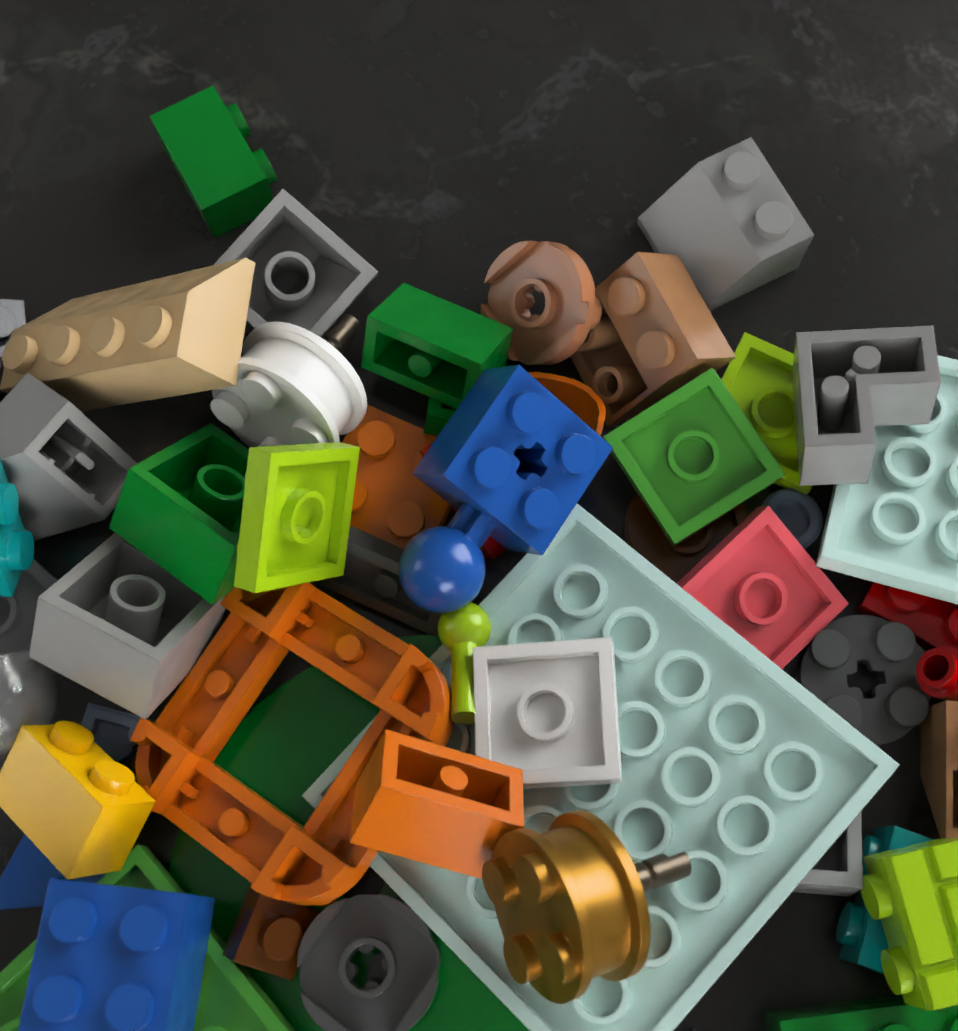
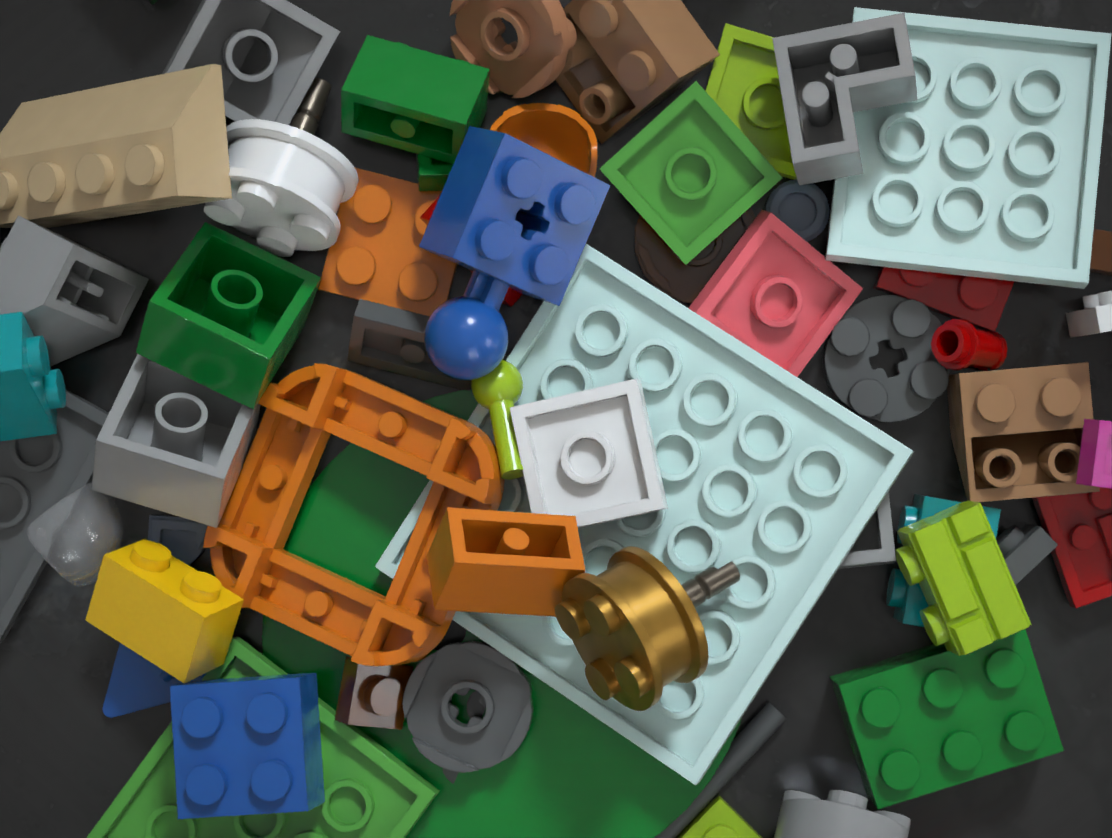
camera: 15 degrees left, 15 degrees up
lime plate [234,442,360,593] -> none

